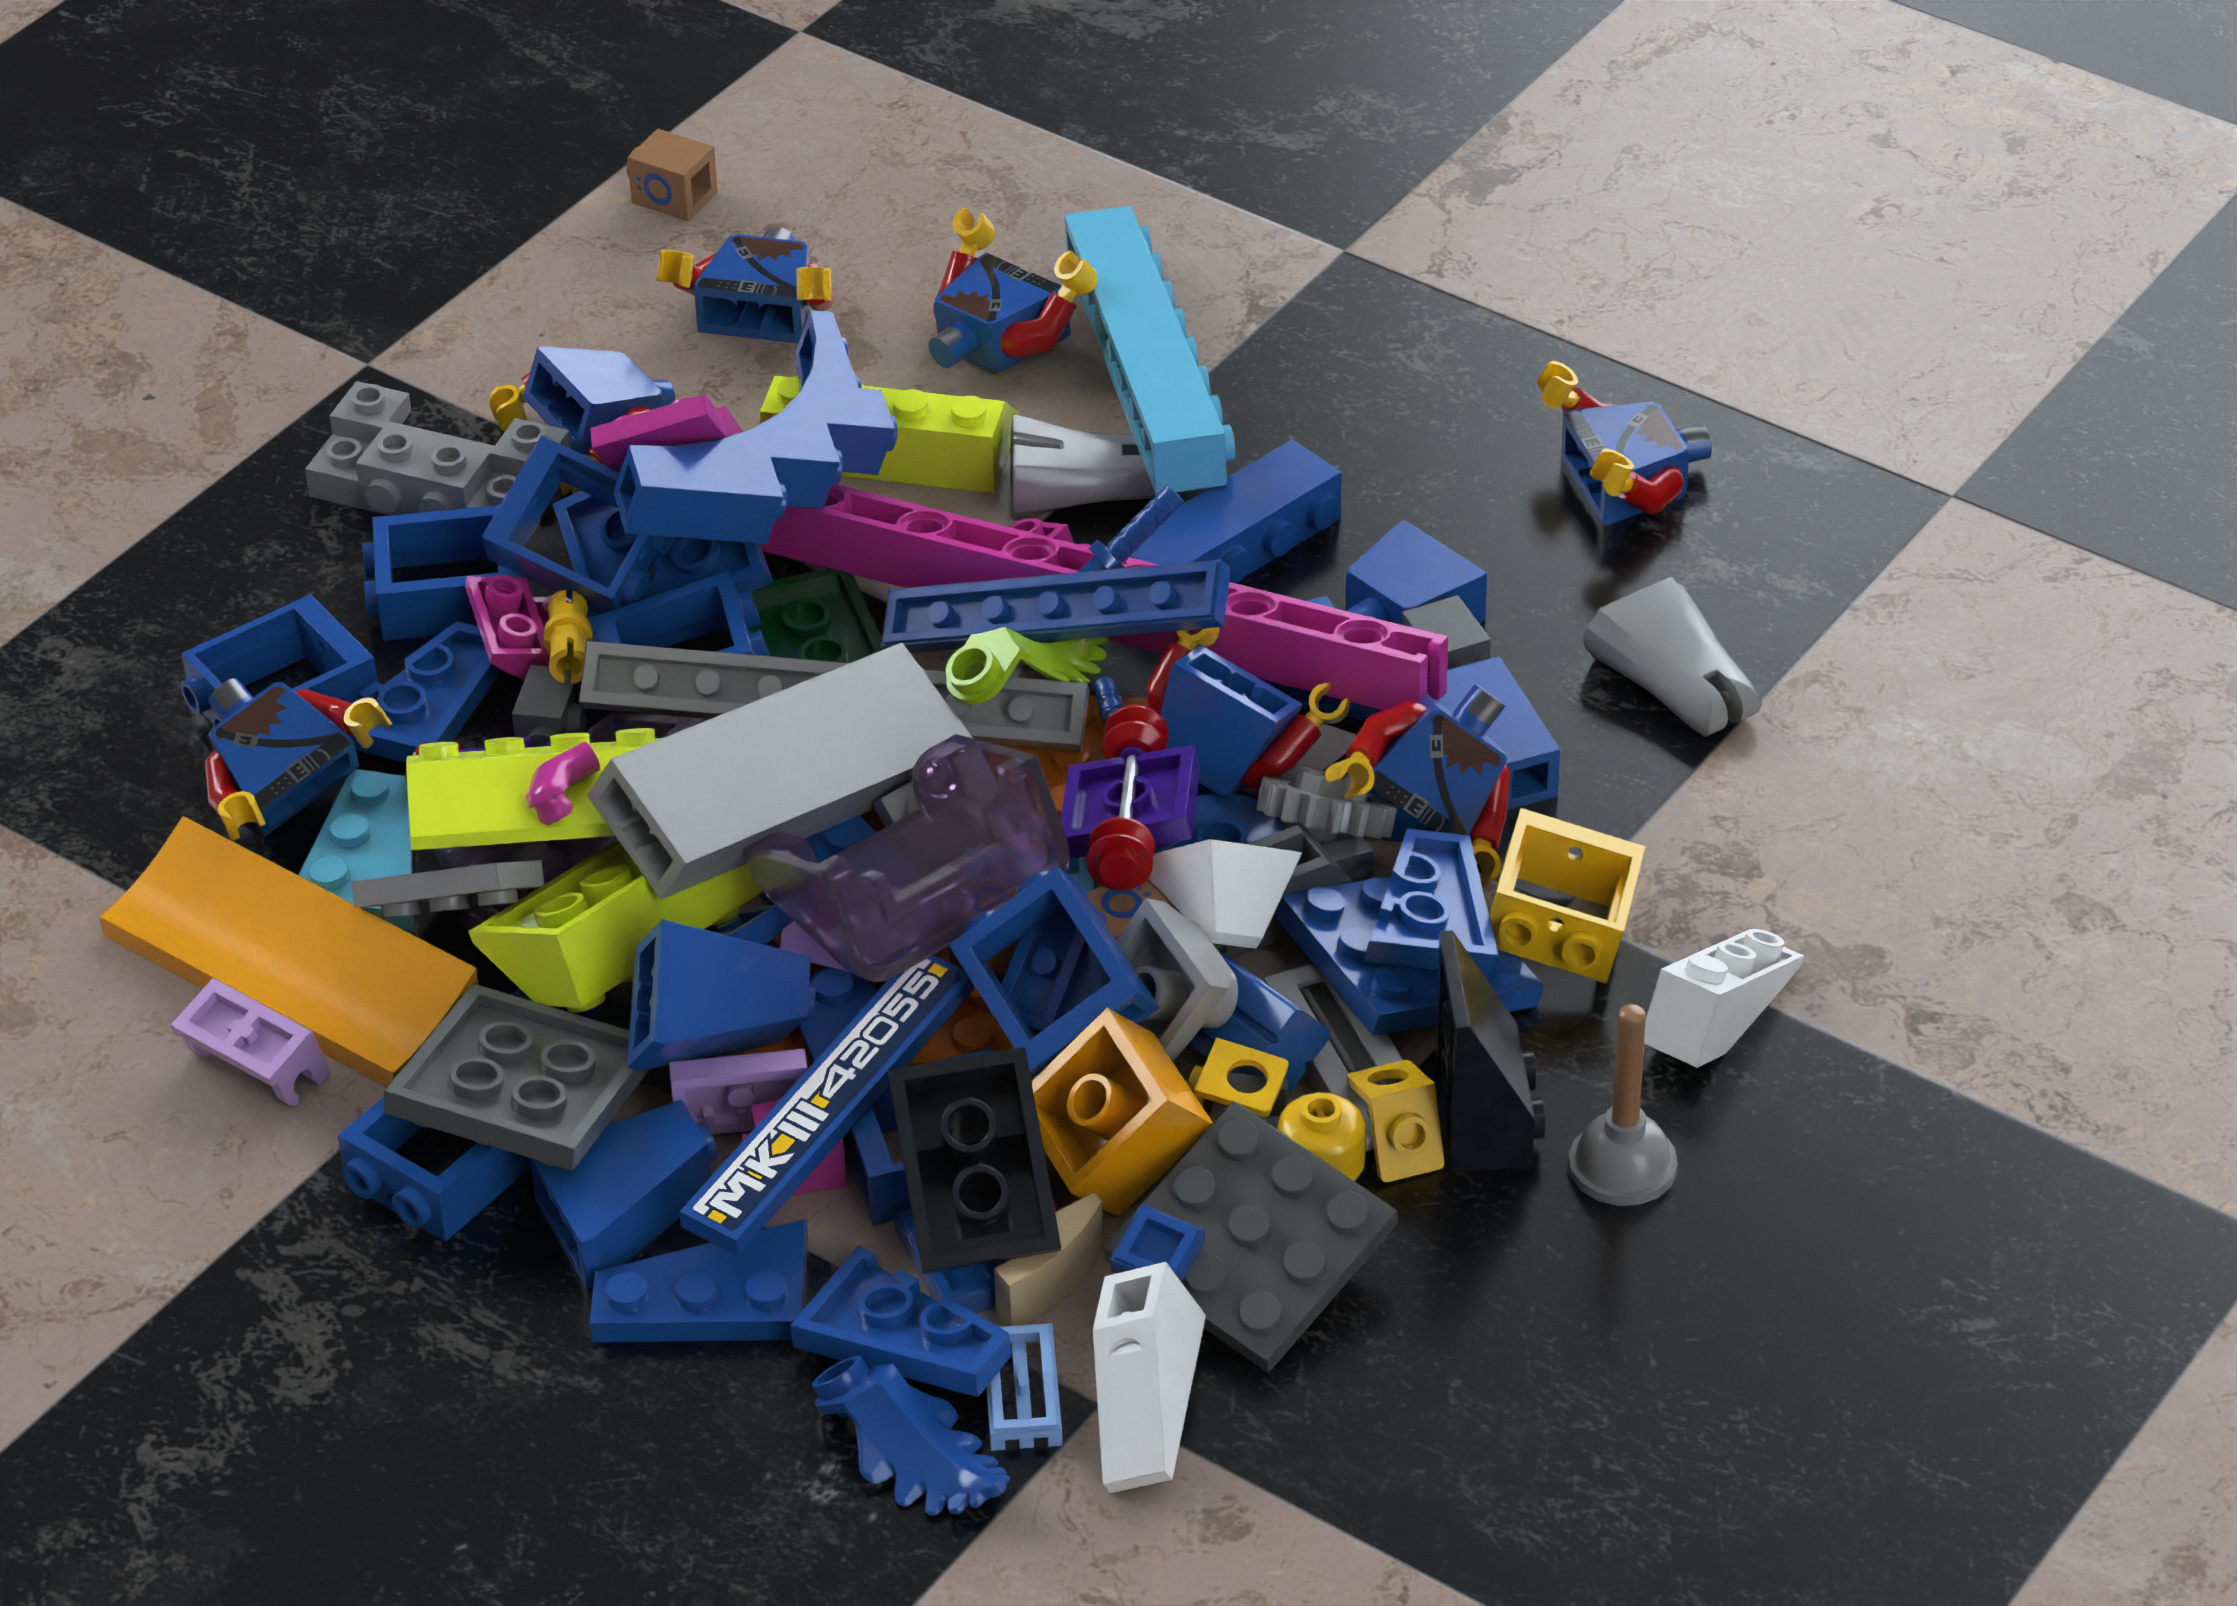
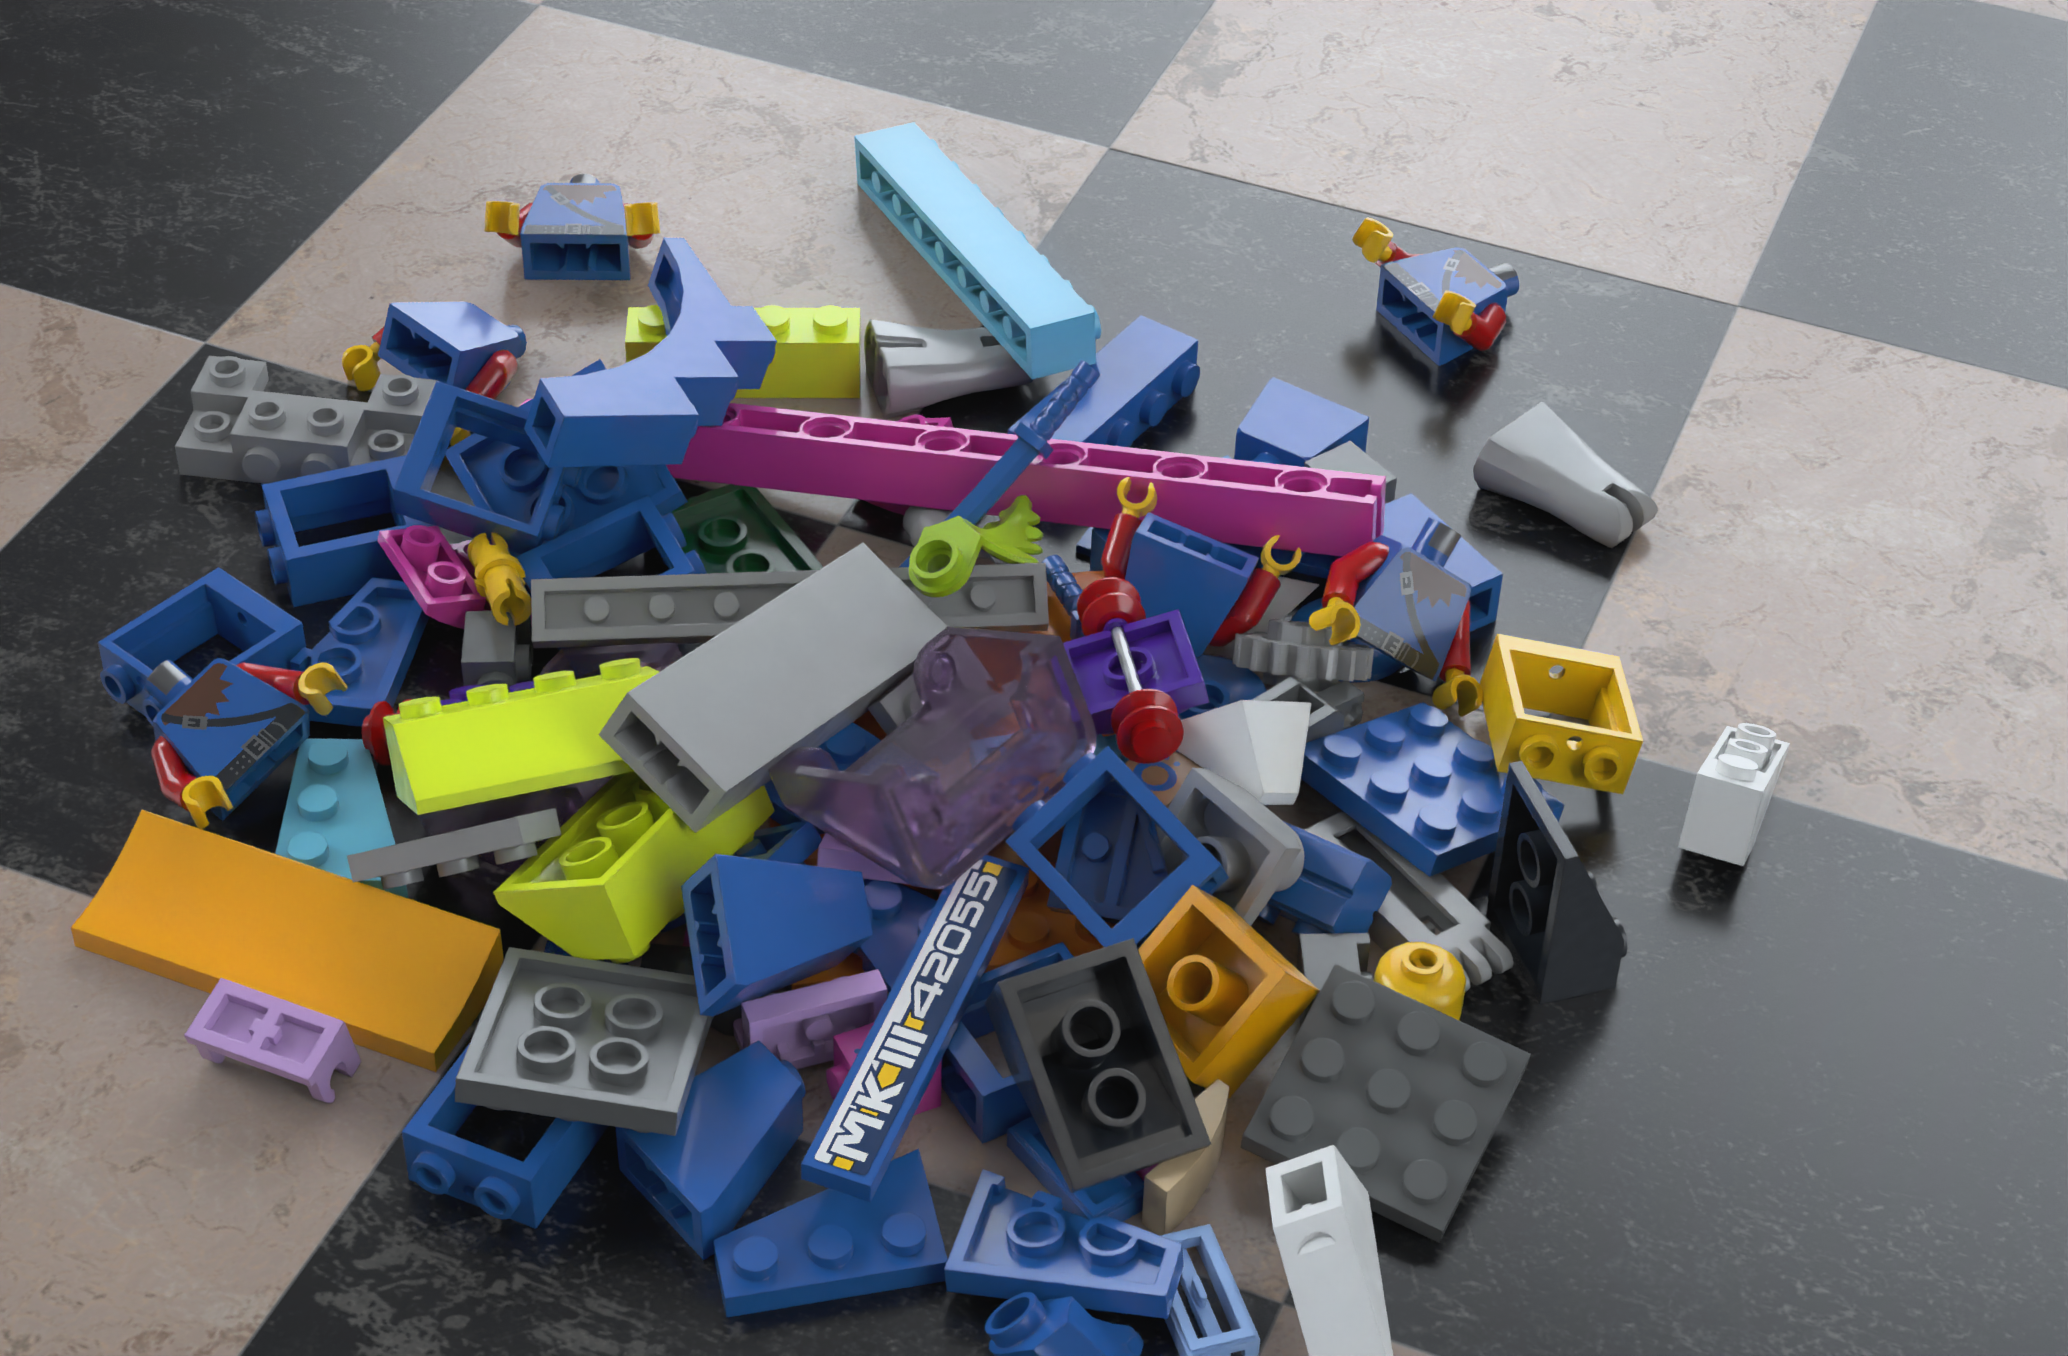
camera: 15 degrees left, 0 degrees up
dark pink arm [526,742,600,825] -> none
dark pink slope [590,394,743,472] -> none
medium nougat brick [626,129,718,221] -> none
blue tile [881,560,1231,653] -> none
torso [929,208,1098,372] -> none
blue tile [1110,1203,1206,1283] -> none
yellow bracket [1187,1037,1289,1117] -> none
yellow bracket [1347,1060,1444,1182] -> none
blue wing [1363,828,1498,976] -> none
light grey piece [1568,1004,1678,1206] -> none

